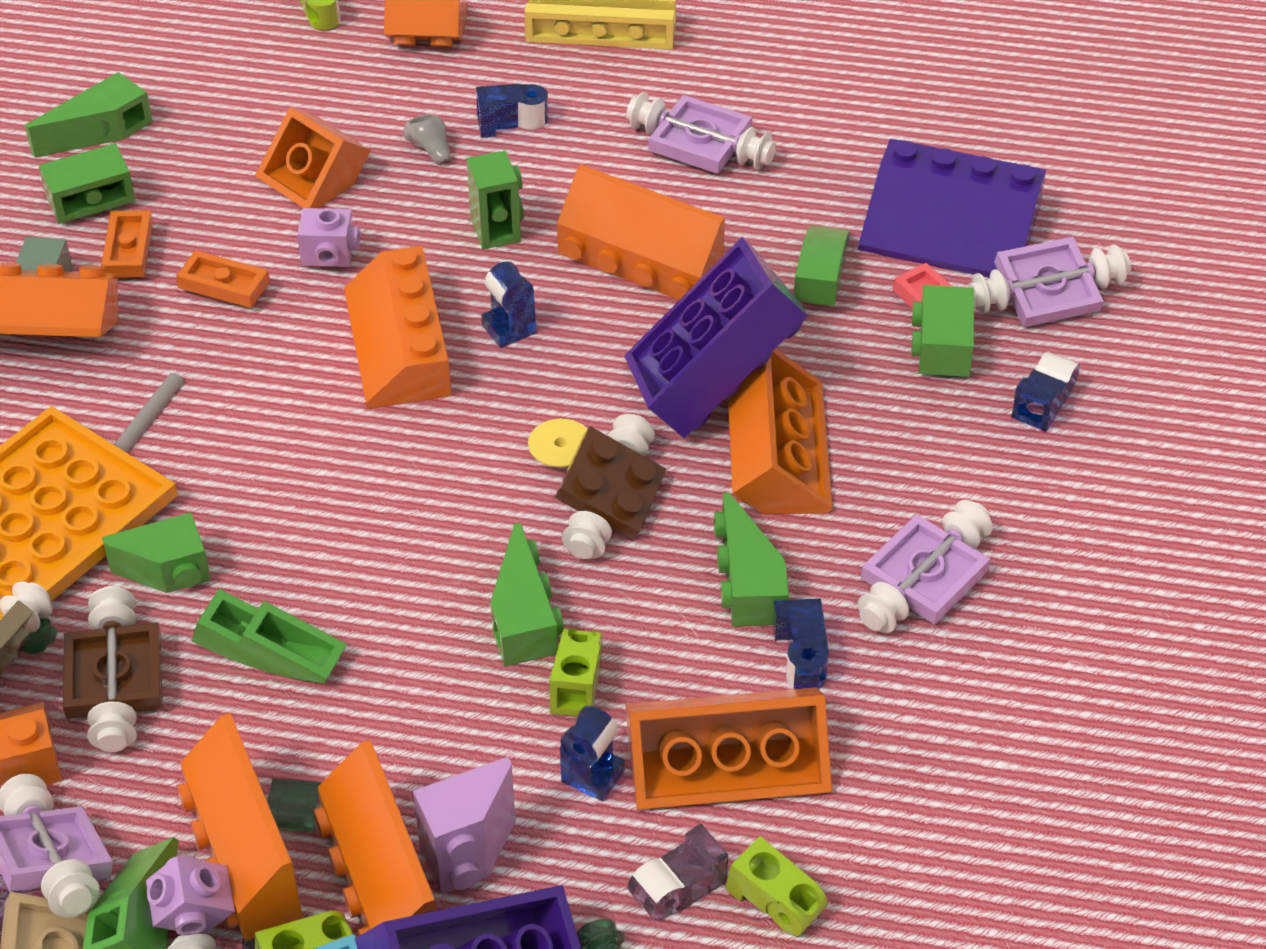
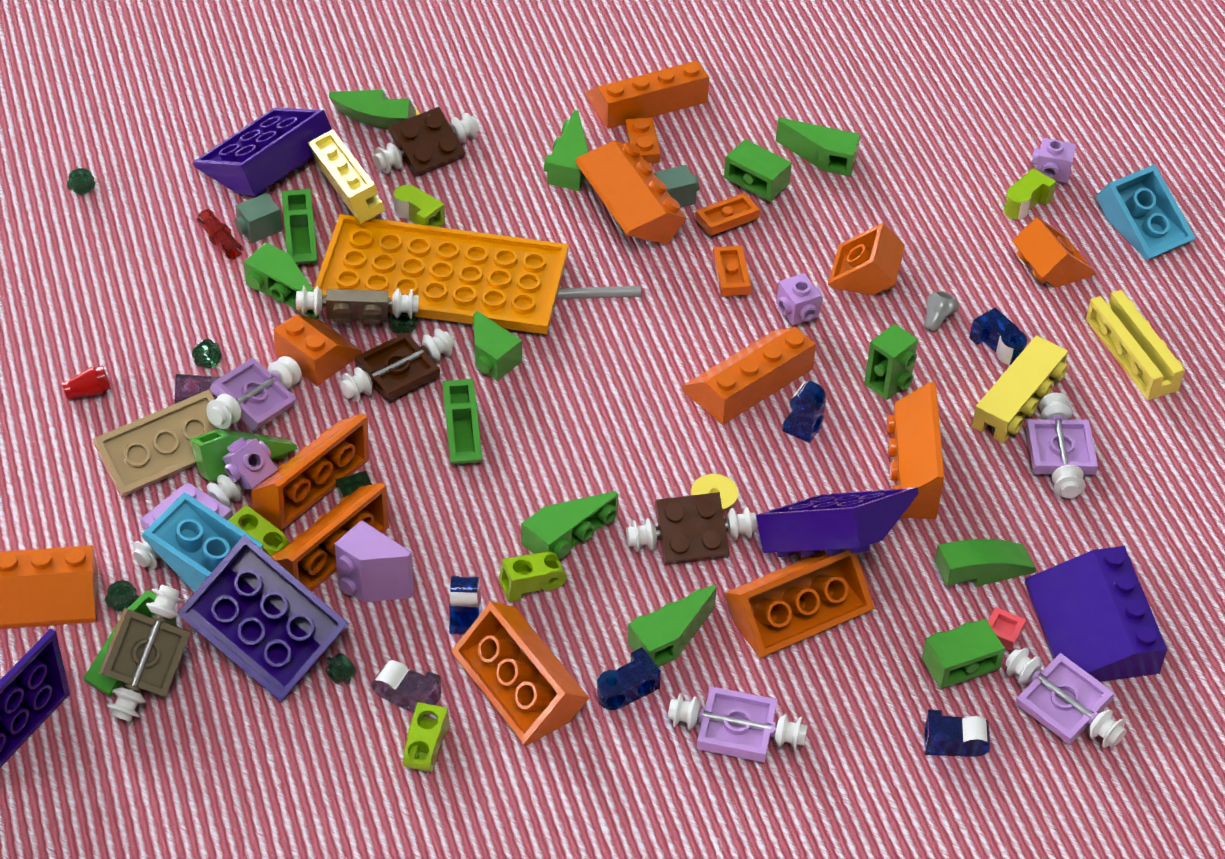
camera: 60 degrees right, 0 degrees up
none -> light yellow brick [972,335,1069,444]

